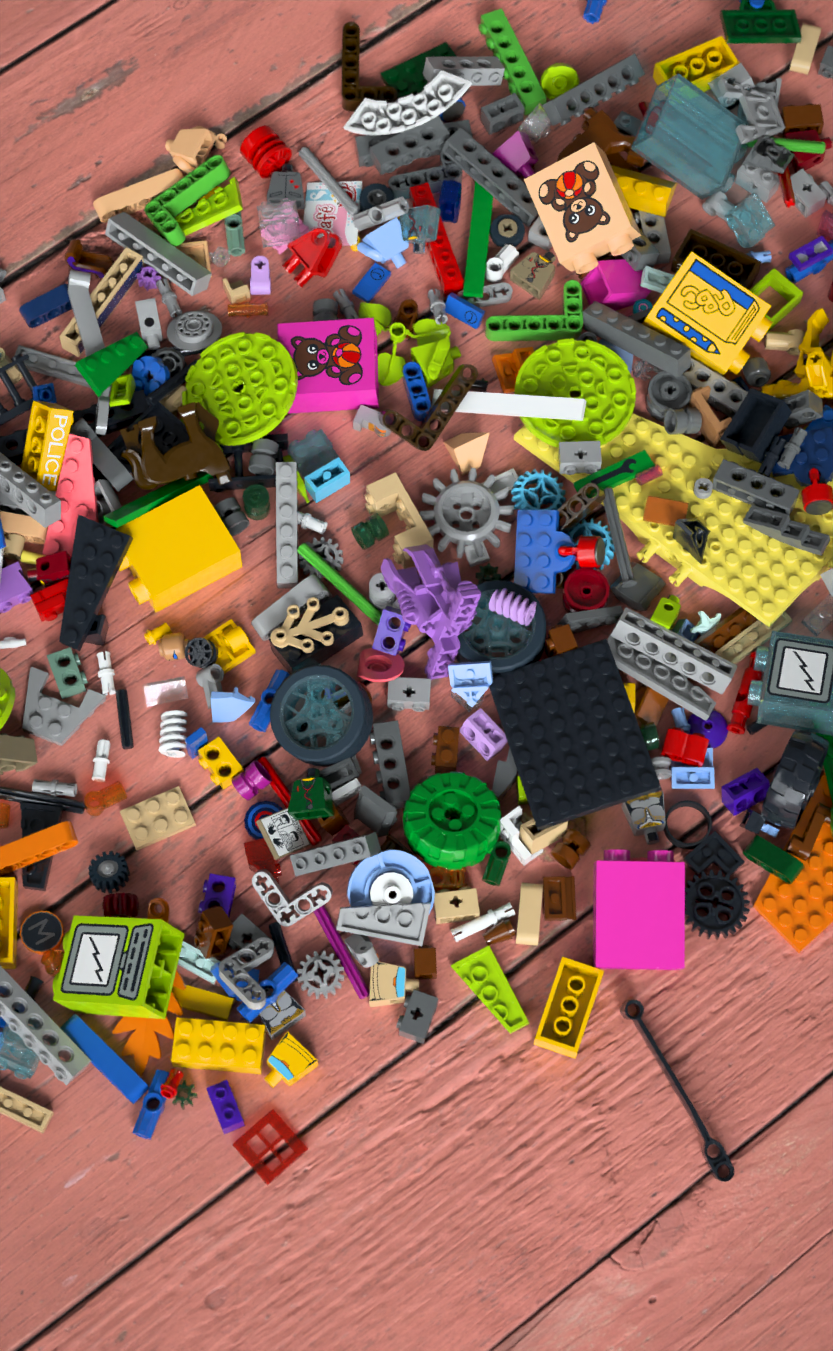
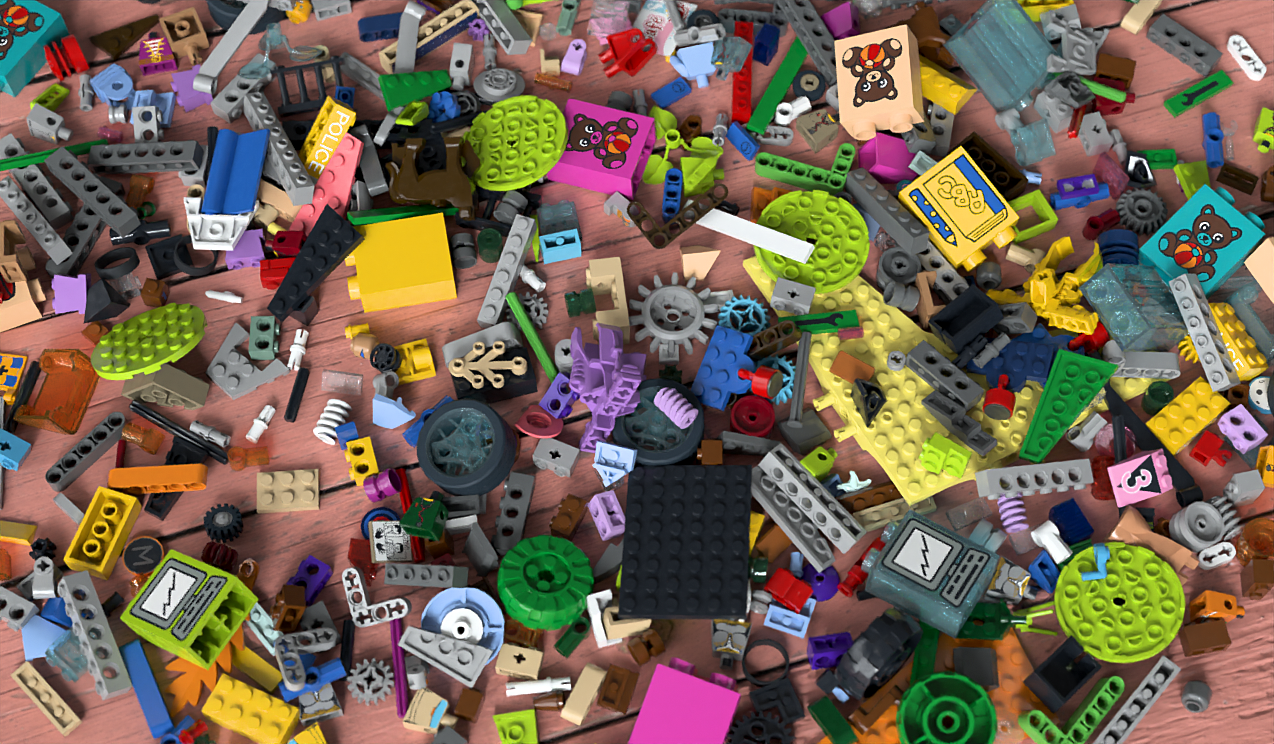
camera: 20 degrees right, 5 degrees down
none -> lime plate [919,432,972,479]

